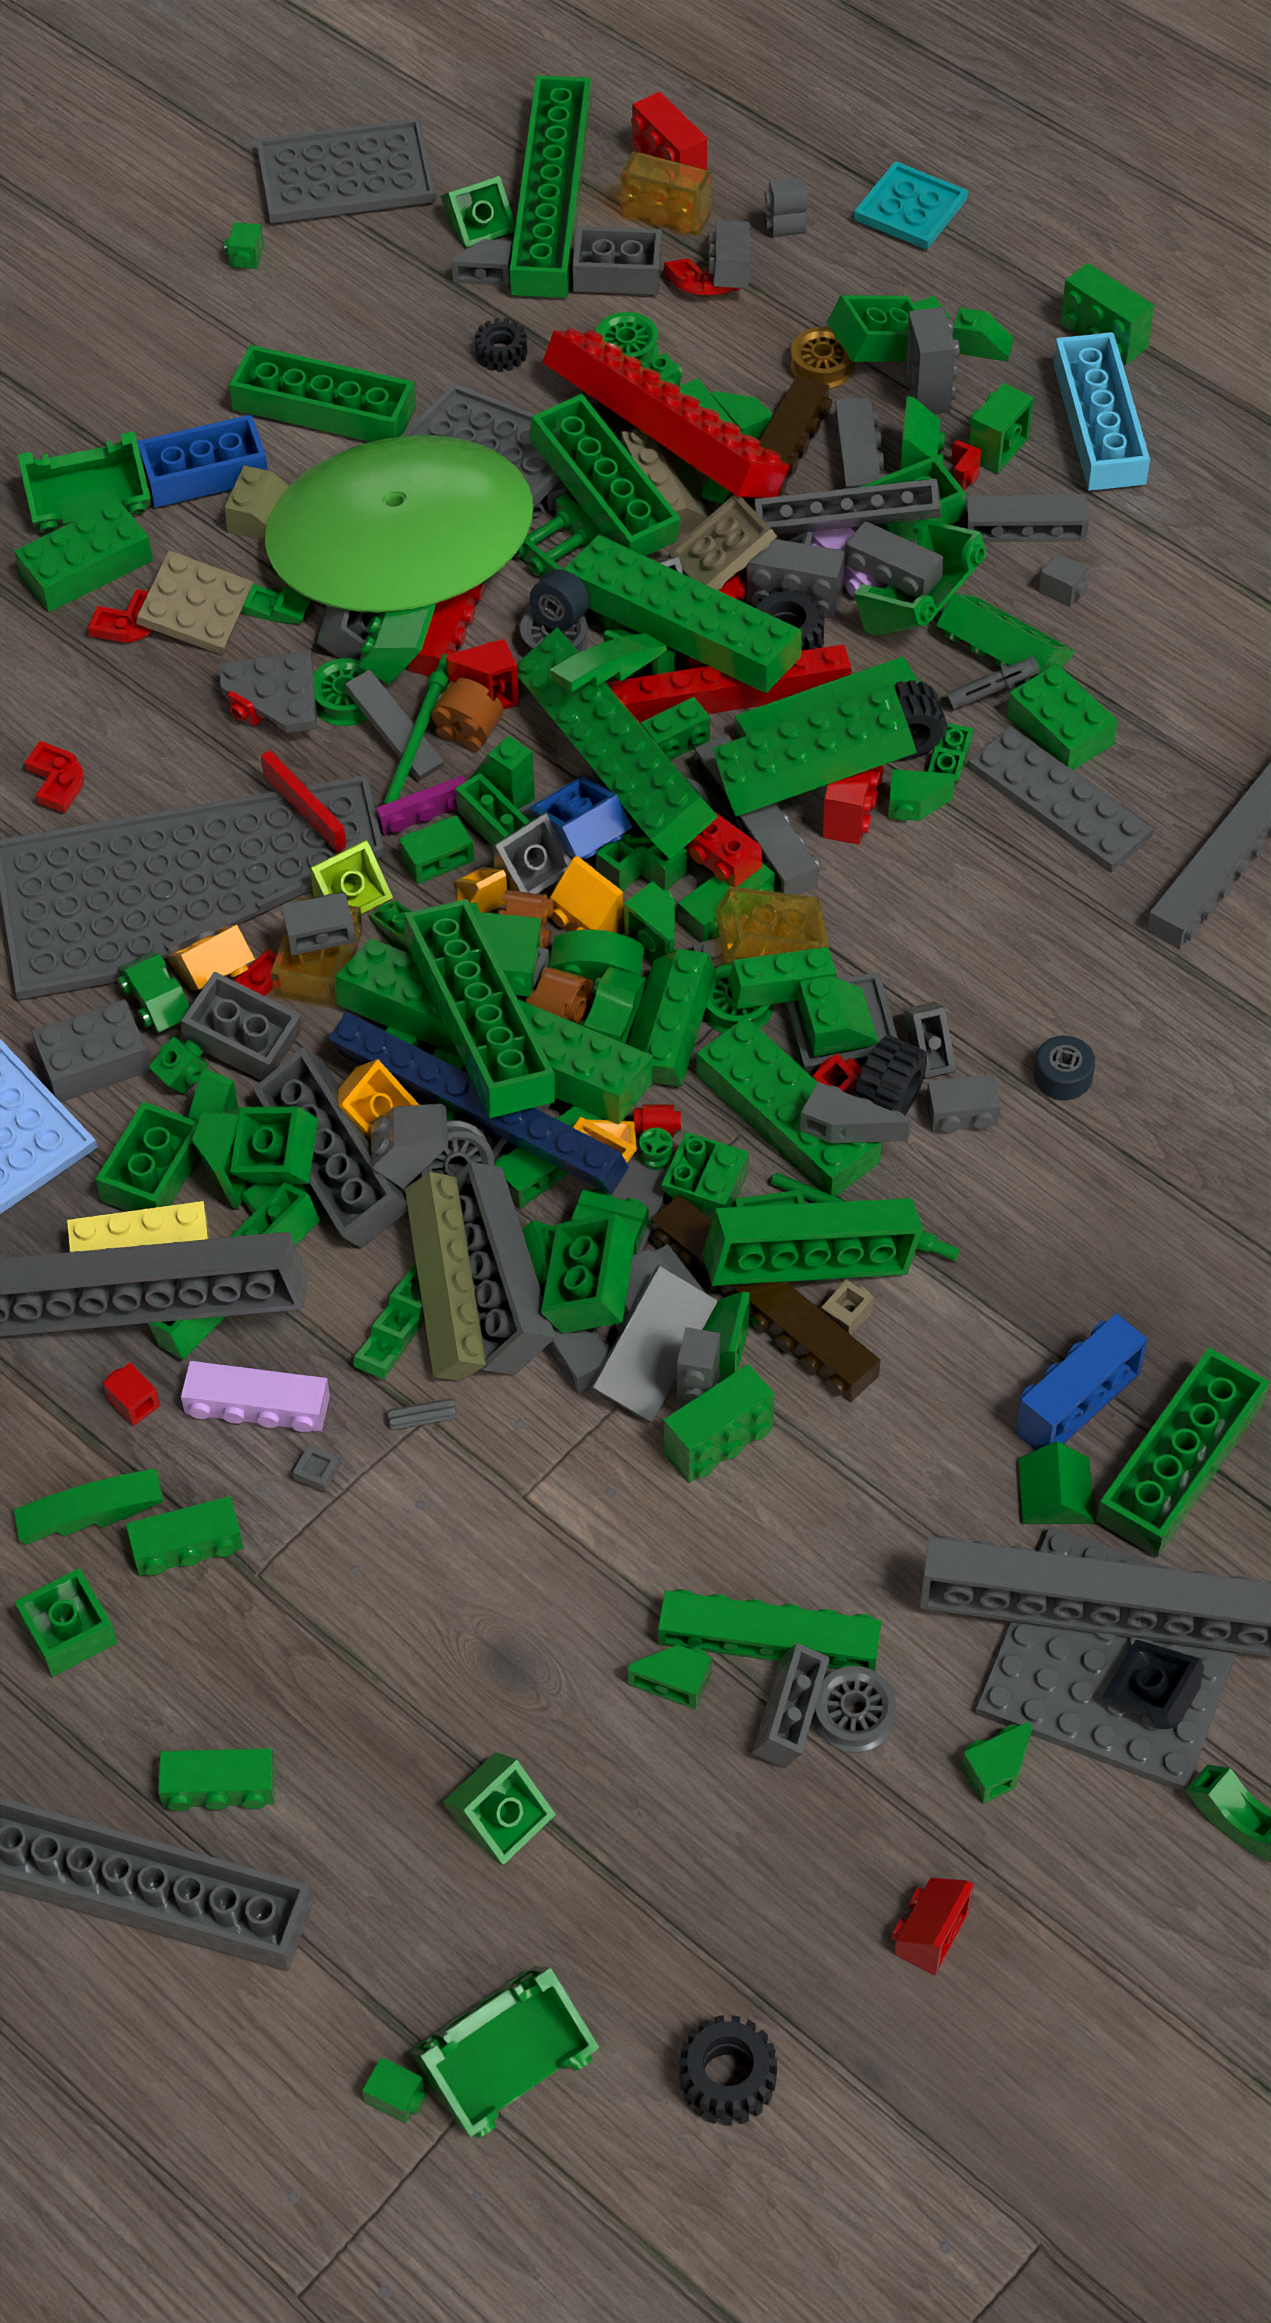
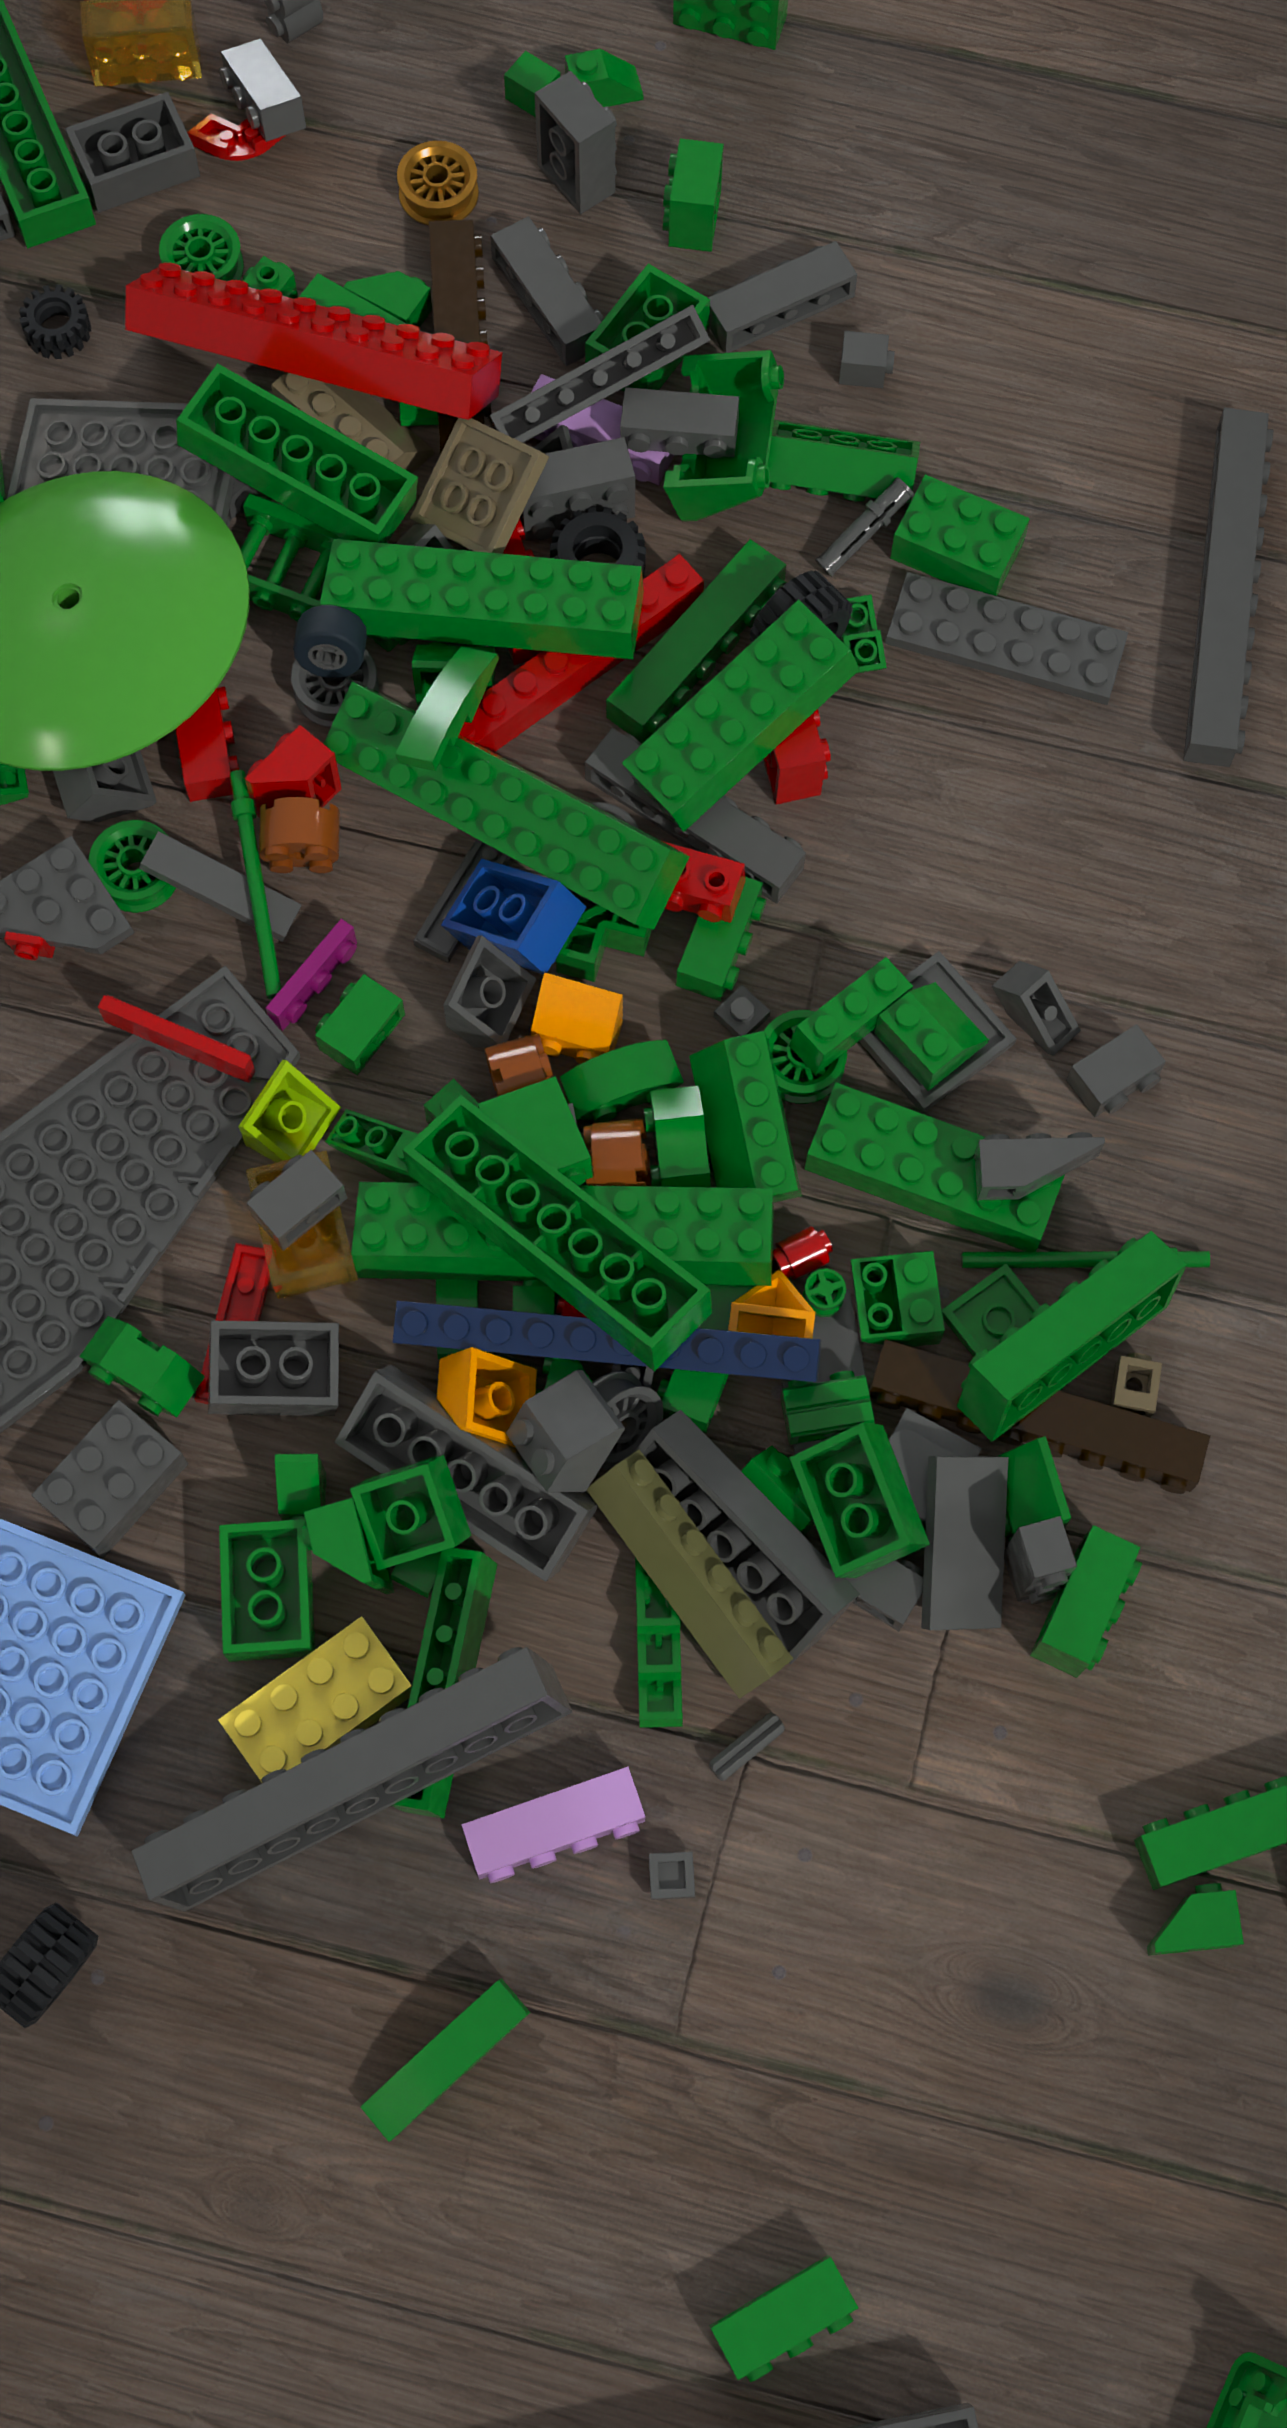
camera: 30 degrees left, 15 degrees up
green brick [14,1568,118,1677] -> none
red brick [103,1362,160,1426] -> none
green brick [126,1496,244,1576] -> none
green brick [148,1037,209,1094] -> none
light orange slope [166,925,255,990] -> none
green slope [358,603,436,685] -> none
green slope [443,1752,556,1865] -> none
green brick [455,772,530,847] -> none
light orange slope [455,867,508,913] -> none
green slope [470,735,535,809] -> none
green slope [624,881,675,964] -> none
green brick [641,697,710,760] -> none
clear yellow brick [716,886,829,962] -> none
red brick [813,1053,862,1096] -> none
green brick [826,295,918,362] -> none
black tyre [854,1035,927,1116] -> none
green slope [888,769,955,821] -> none
green slope [900,396,945,470] -> none
red bracket [951,440,981,491] -> none
black wheel [1034,1035,1095,1100] -> none
medium azure brick [1053,332,1150,491] -> none

